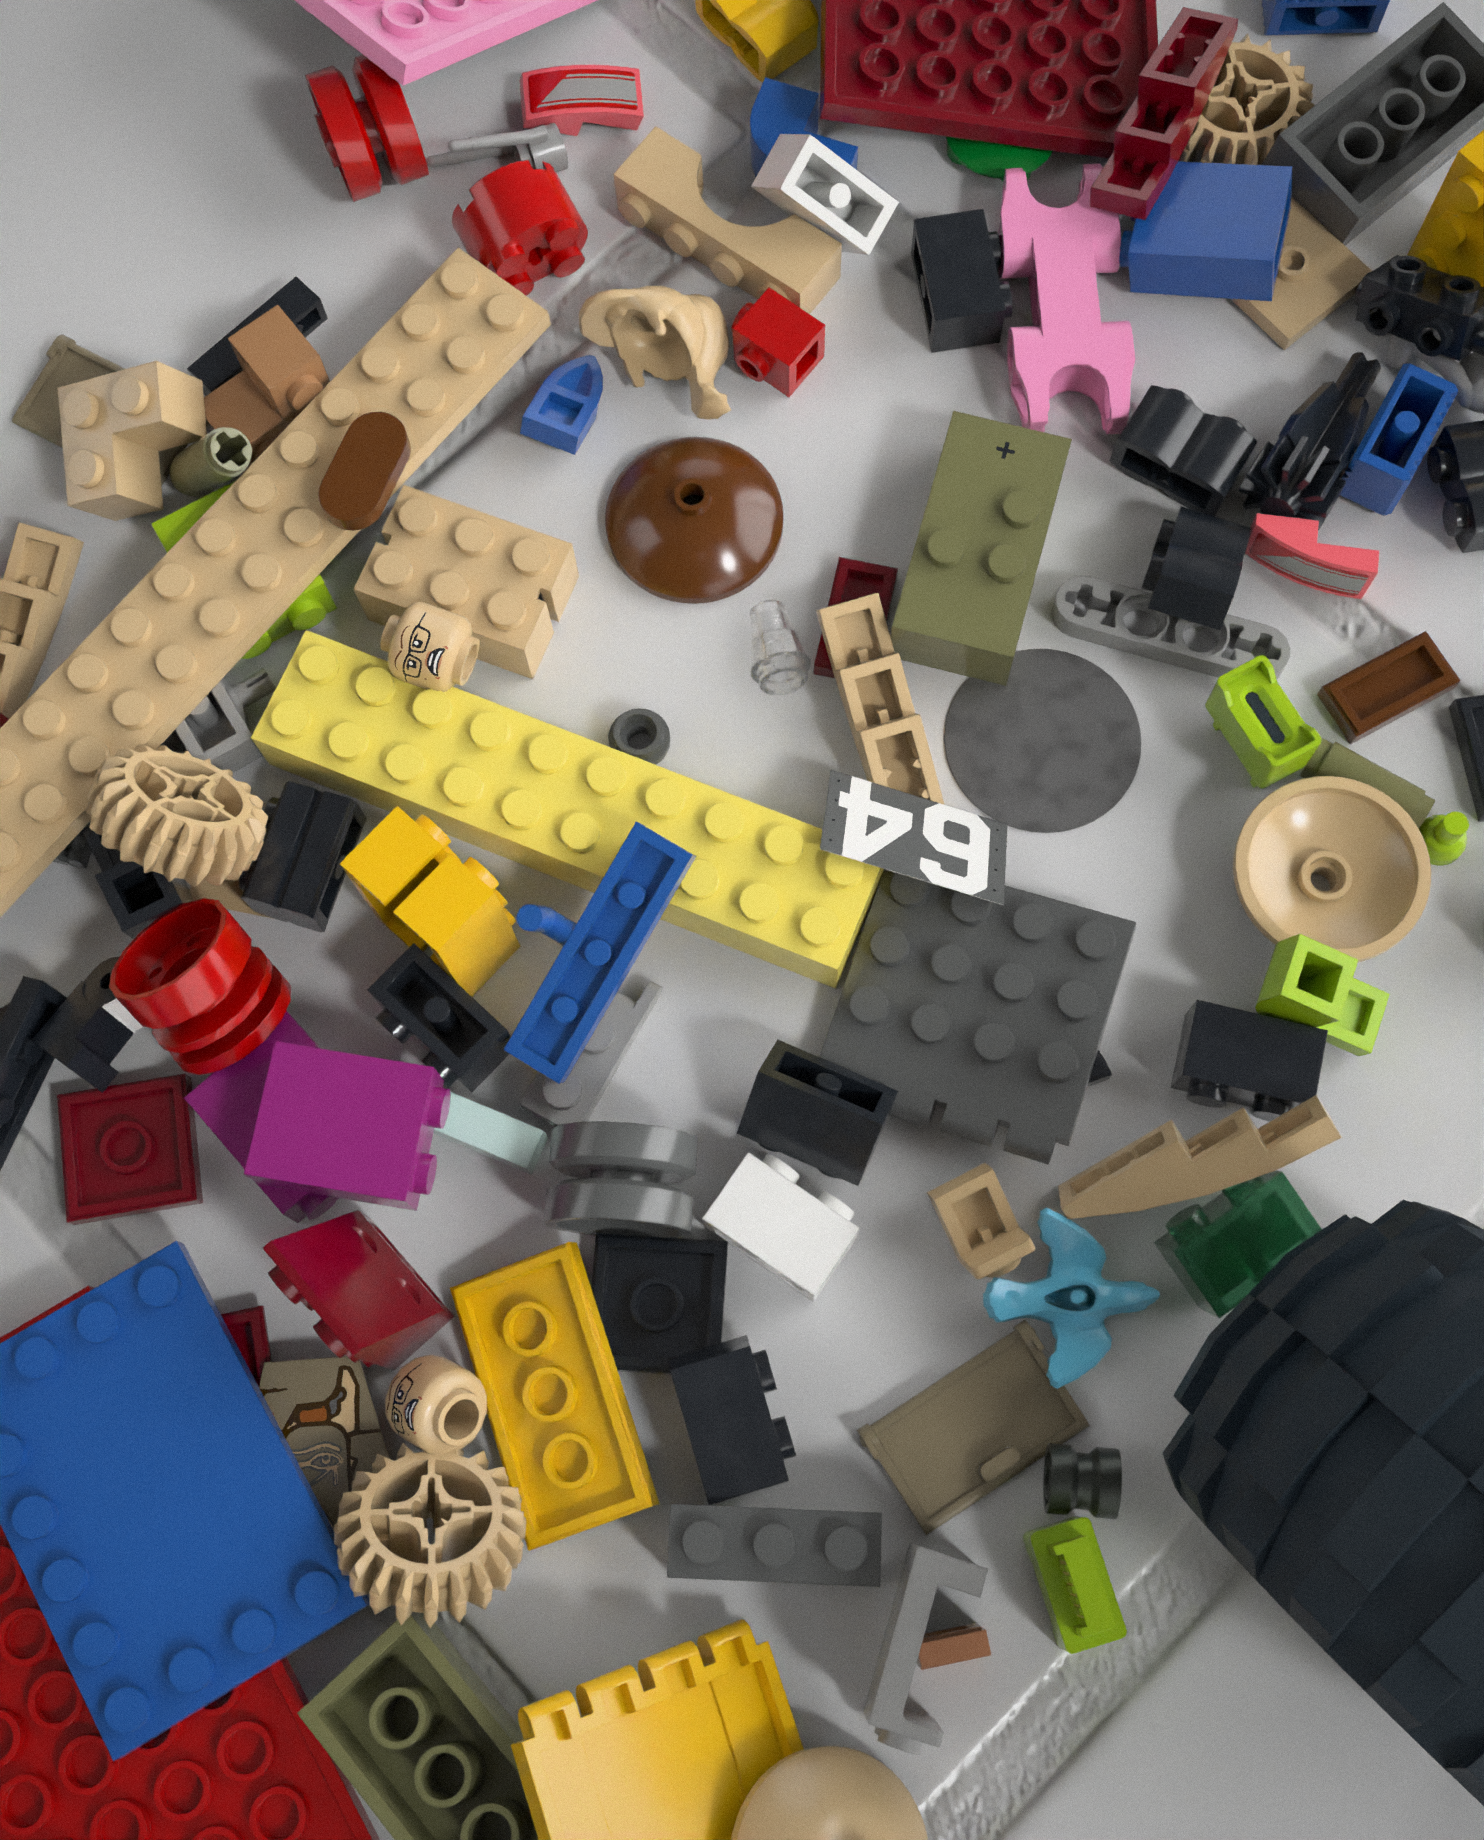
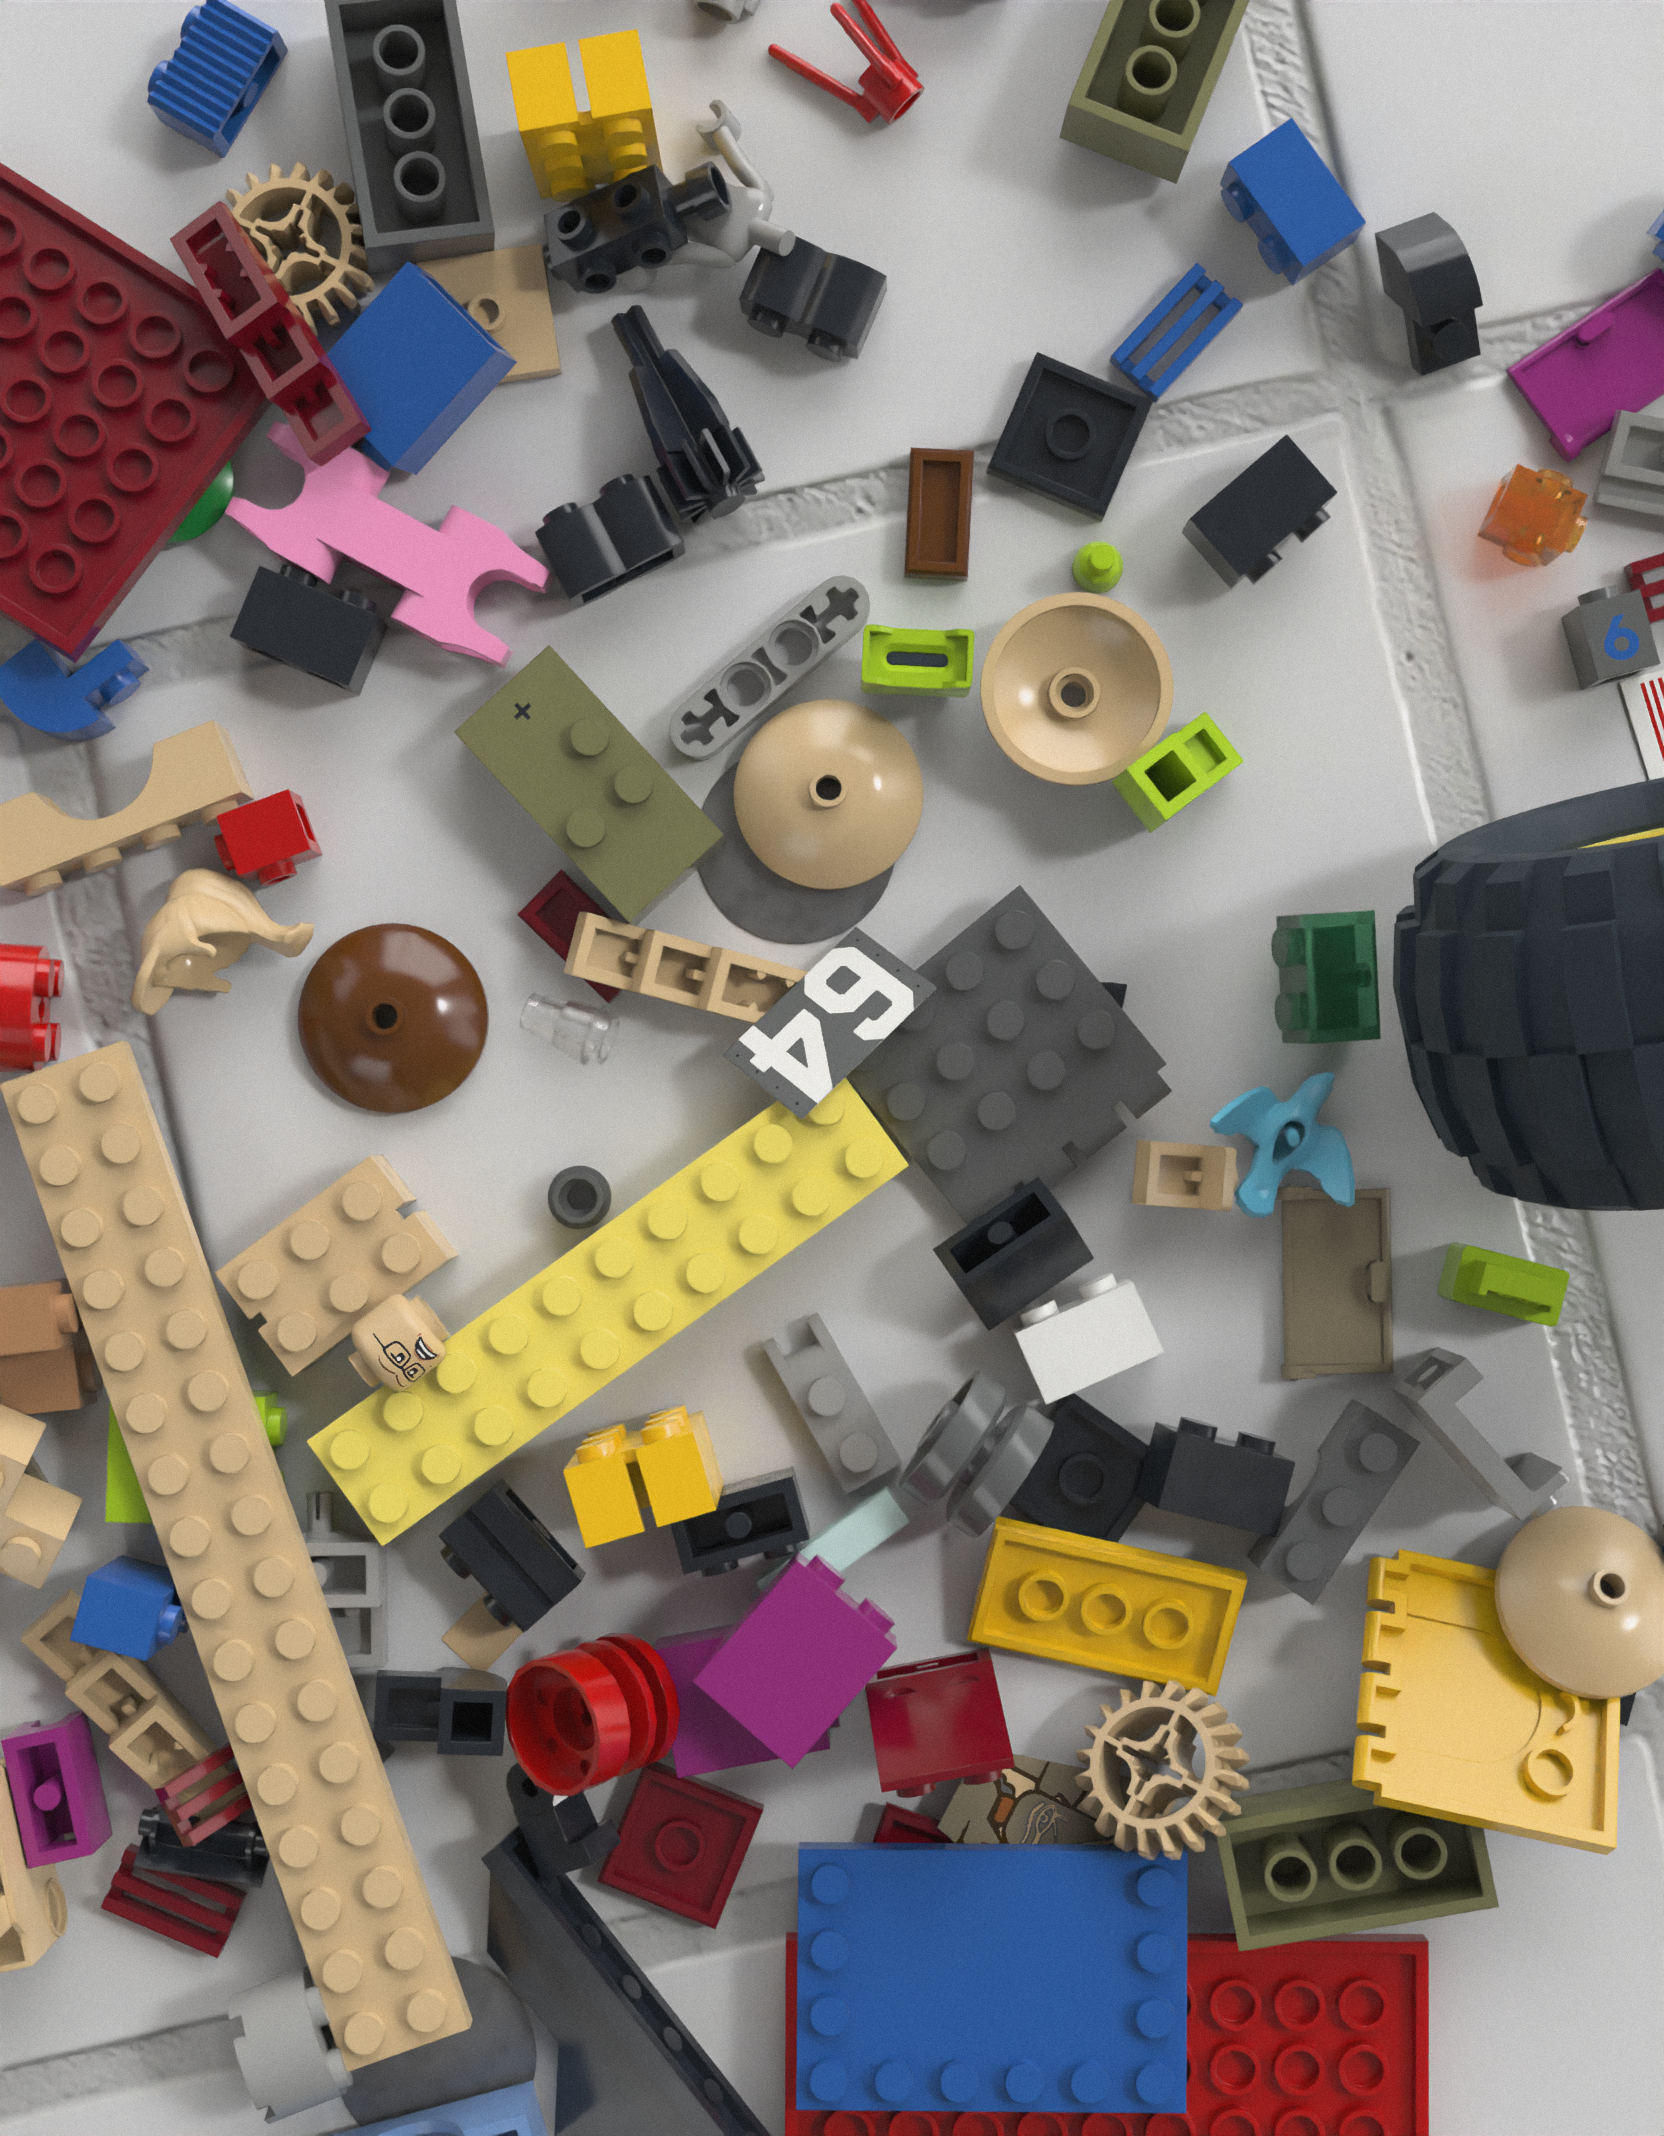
camera: 65 degrees left, 15 degrees up
tan gear [86,745,268,887] -> none
olive piece [170,427,252,497] -> none
reddish brown tile [318,412,411,531] -> none
tan head [385,1355,487,1454] -> none
blue plate [503,822,696,1084] -> none
blue plate [520,355,603,455] -> none
white brick [751,134,899,255] -> none
nougat tile [917,1623,991,1670] -> none
pearl dark grey wheel [1043,1443,1122,1519] -> none
tan slope [1058,1095,1342,1219] -> none
black brick [1141,506,1251,630] -> none
black brick [1170,1000,1328,1122] -> none
slope [1245,513,1379,599] -> none
olive piece [1300,738,1436,829] -> none
blue brick [1340,363,1458,516] -> none
none -> blue brick [70,1555,190,1661]
none -> tan dish [734,699,924,890]

